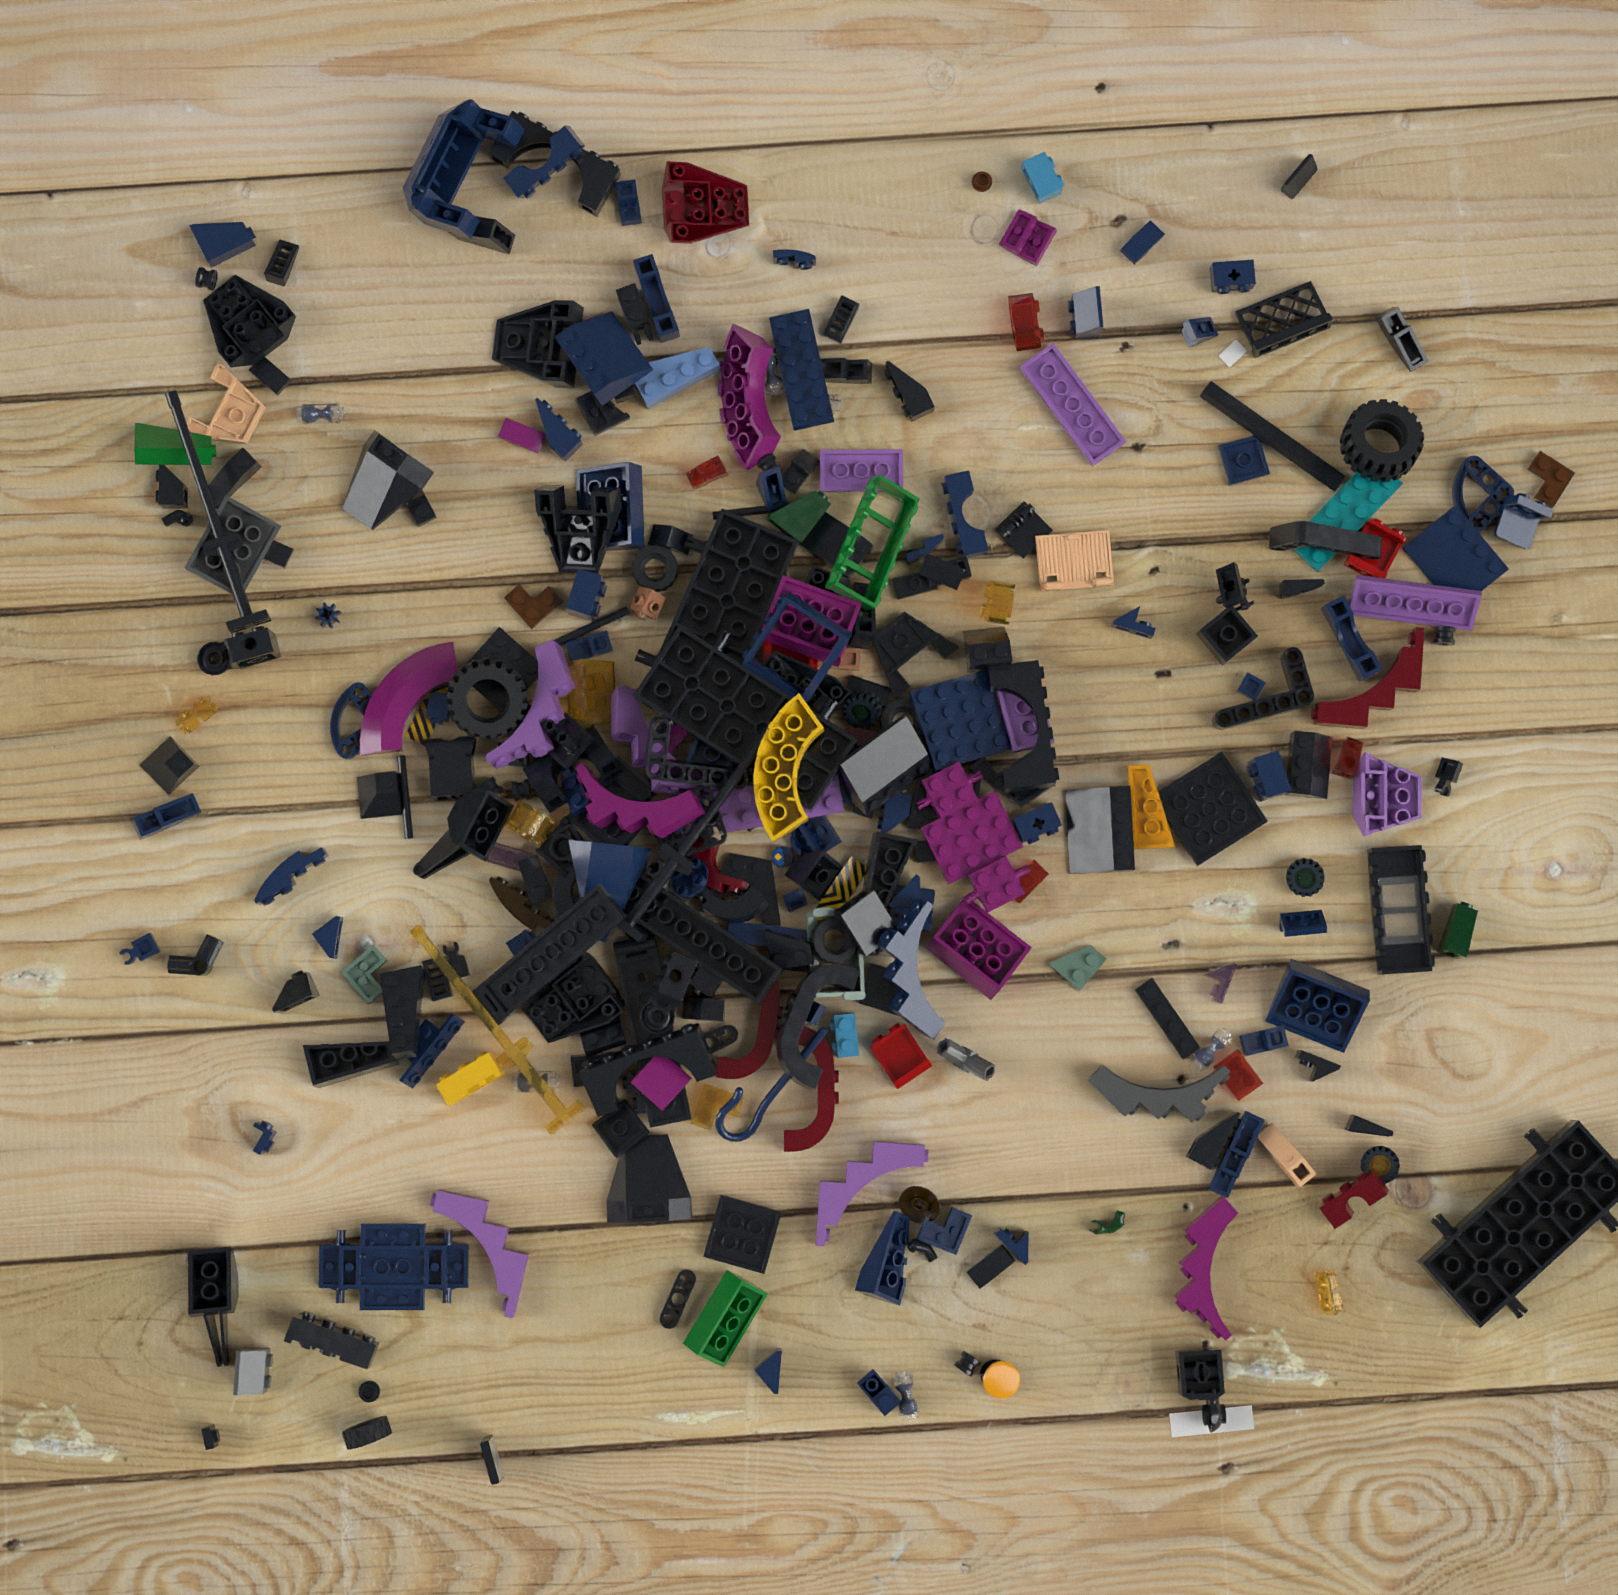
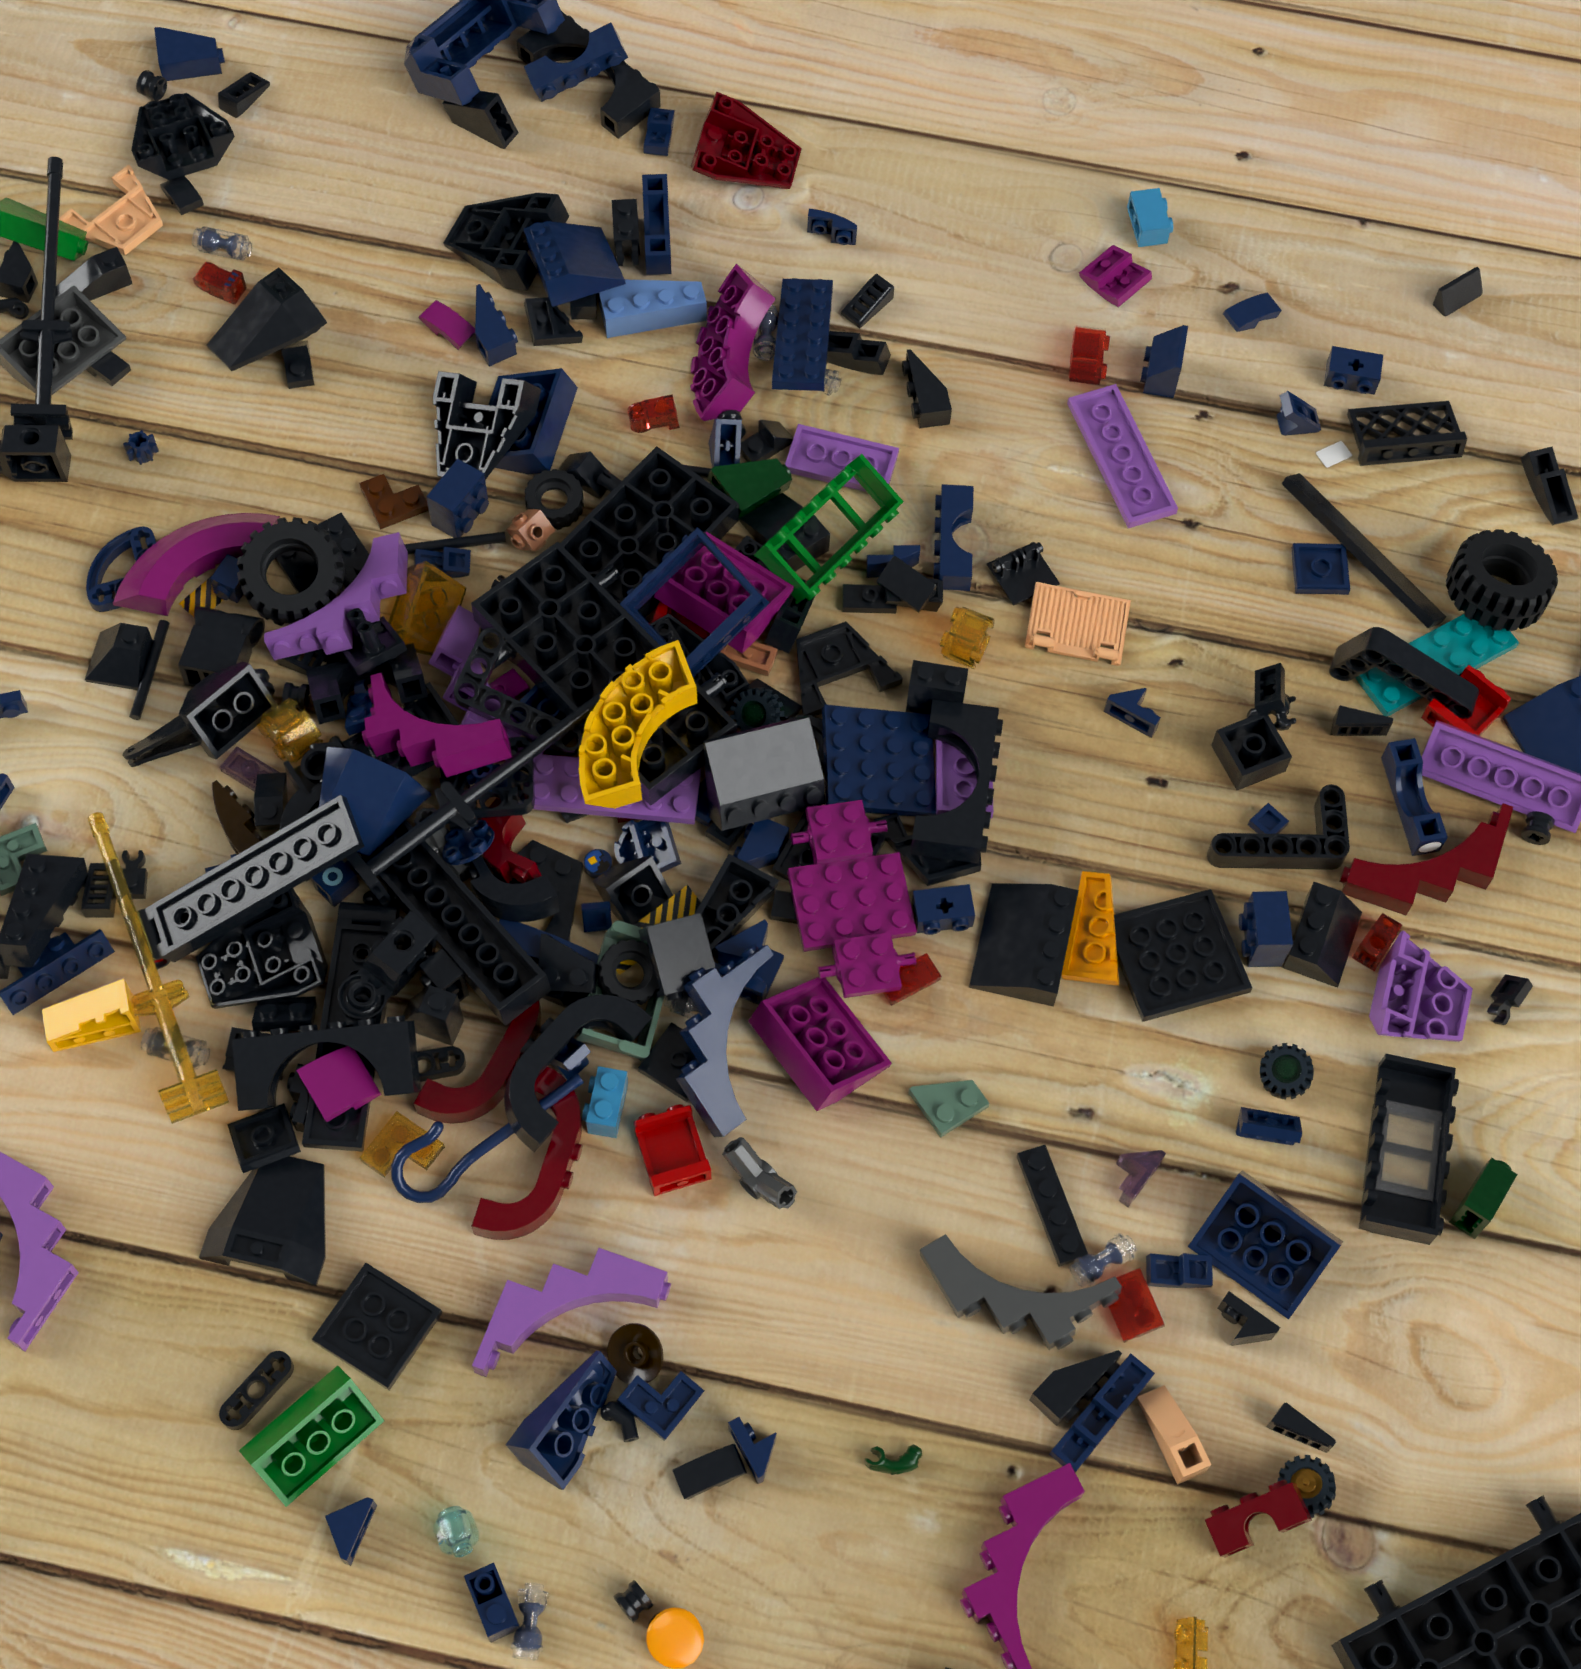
camera: 15 degrees right, 20 degrees down
reddish brown plate [972,171,992,192] -> none
none -> clear red leg [193,262,247,305]
none -> clear light blue head [433,1506,479,1557]

